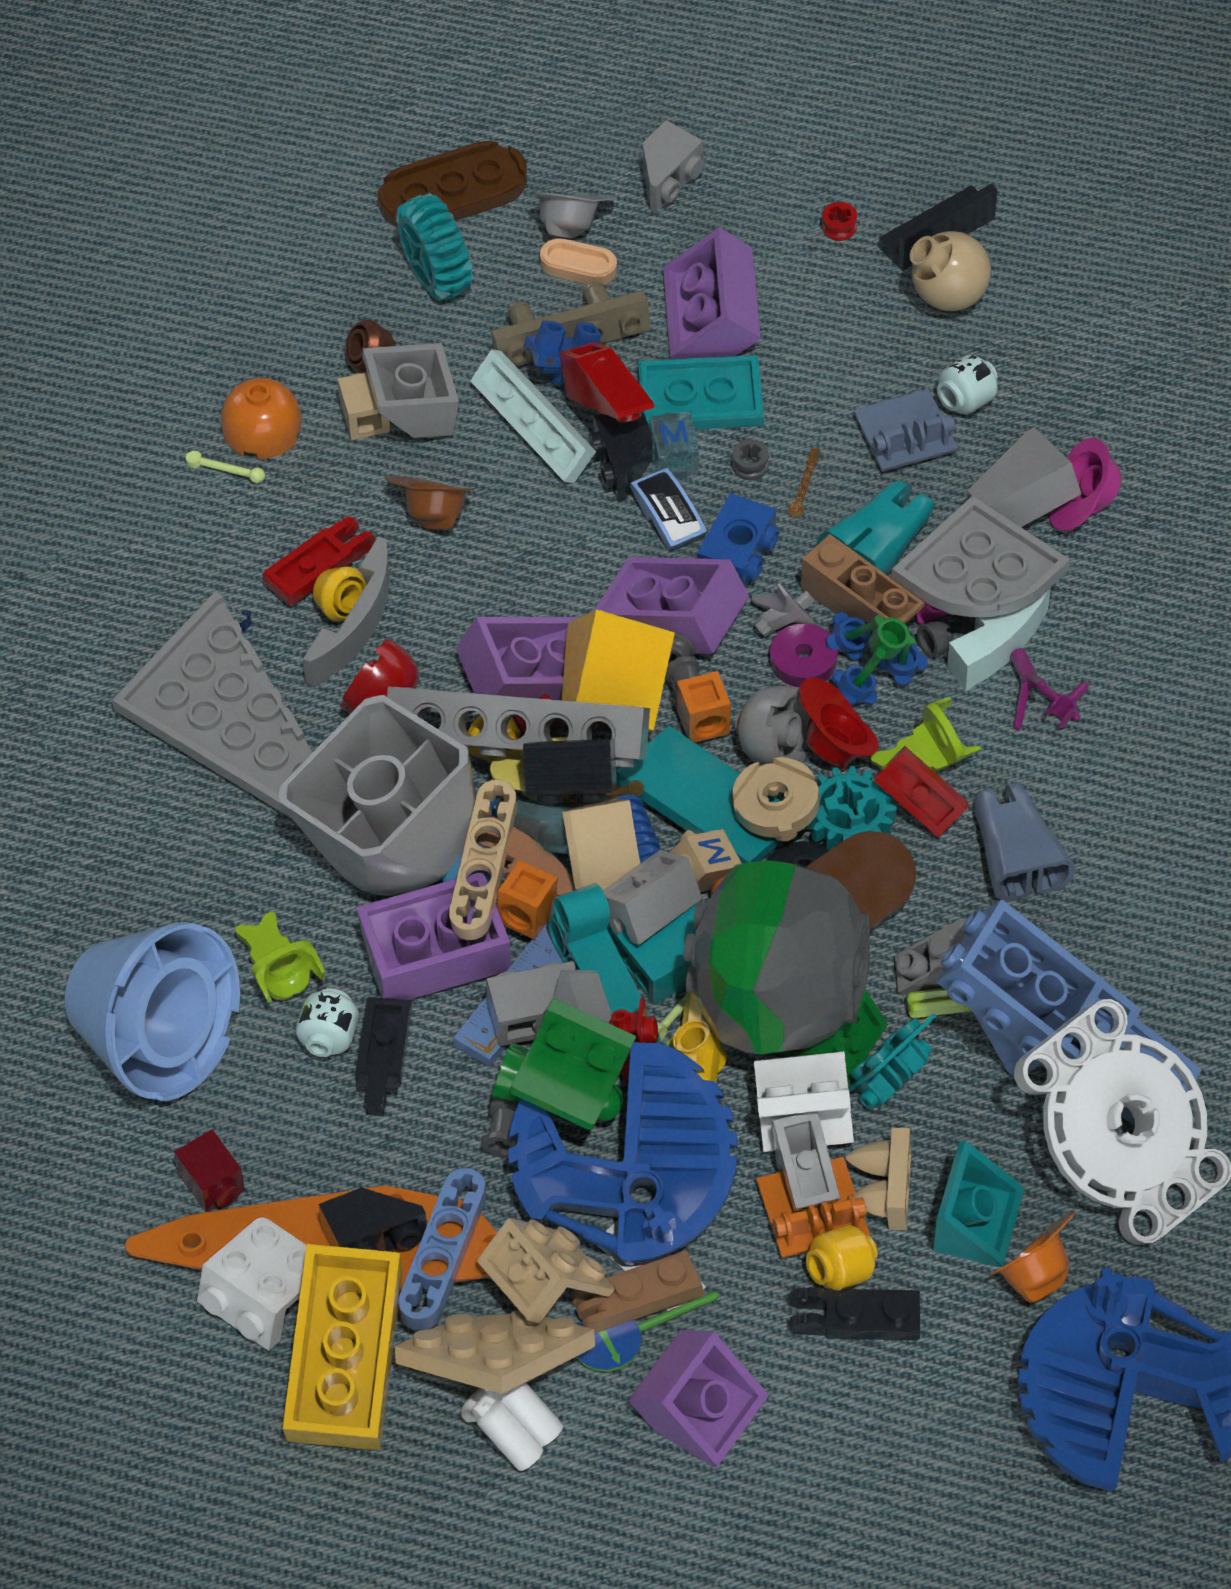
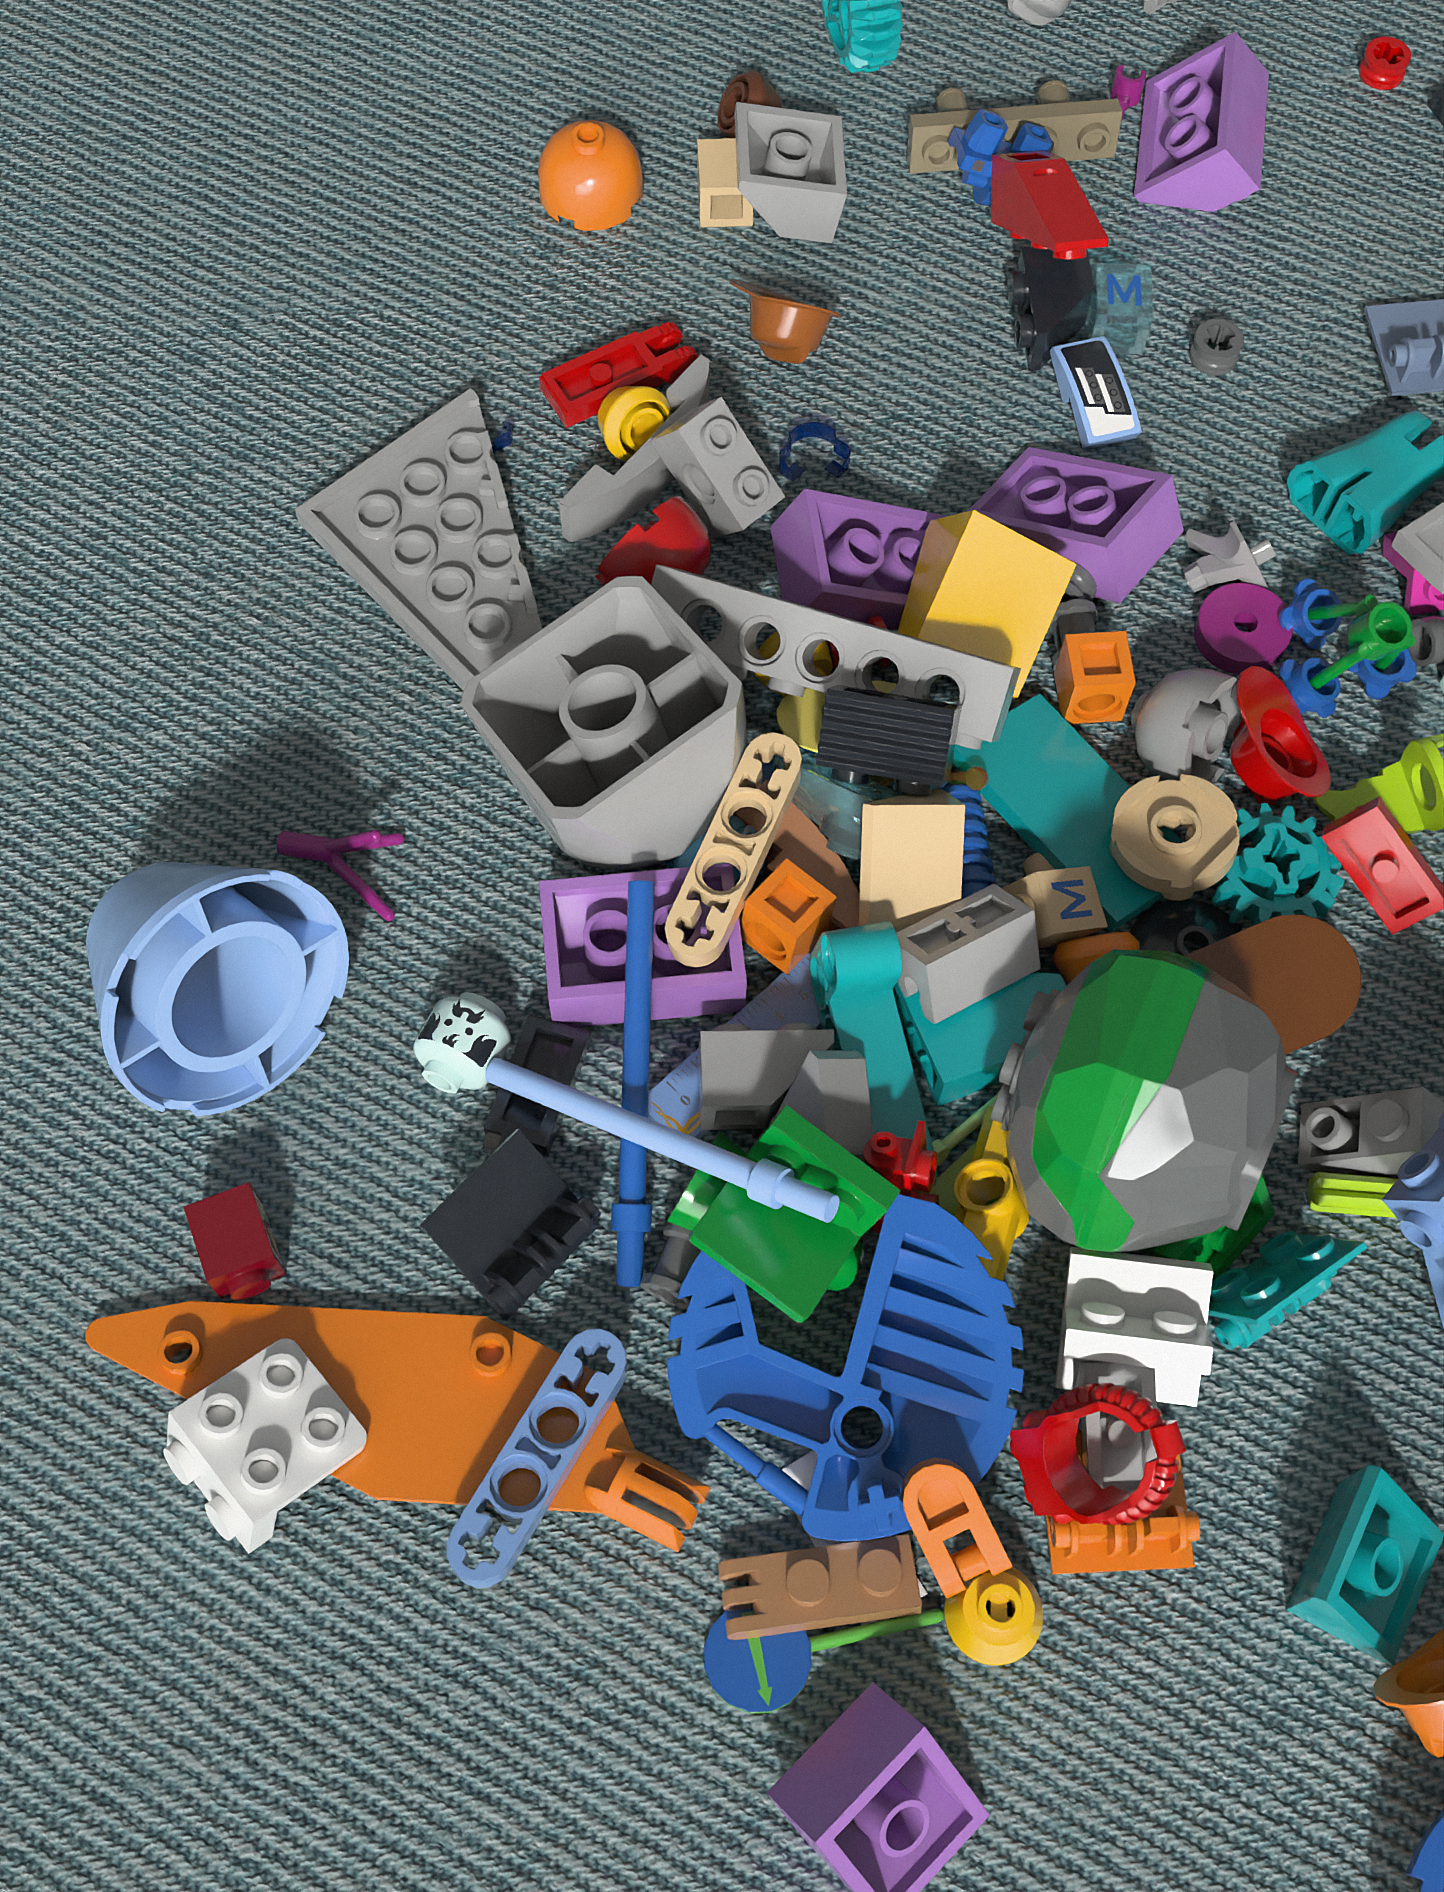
camera: 10 degrees right, 10 degrees up
yellowish green hinge [186,451,265,483] -> none
lime hair [235,911,325,1003] -> none
yellow brick [283,1244,403,1451] -> none
black slope [319,1187,427,1252] -> none
tan plate [395,1309,595,1394] -> none
white piece [461,1383,563,1471] -> none
light aqua plate [470,349,596,483] -> none
tan bracket [477,1218,615,1323] -> none
light nougat tile [540,238,617,285] -> none
teal tile [638,355,764,432] -> none
blue brick [697,493,780,589] -> none
clear orange hinge [788,448,820,518] -> none
black hinge [789,1287,920,1341] -> none
medium nougat slope [801,534,925,623] -> none
yellow head [806,1225,878,1291] -> none
tan tile [846,1127,912,1231] -> none
none -> magenta plant [277,830,404,921]
none -> black hinge [419,1129,601,1321]
none -> light blue bar [485,1058,839,1223]
none -> blue bar [611,880,655,1287]
none -> light grey brick [650,397,785,538]
none -> clear blue piece [779,422,851,482]
none -> orange plate [901,1458,1013,1599]
none -> yellow cone [944,1567,1043,1666]
none -> red piece [1010,1383,1186,1525]
none -> magenta hand [1110,64,1146,121]

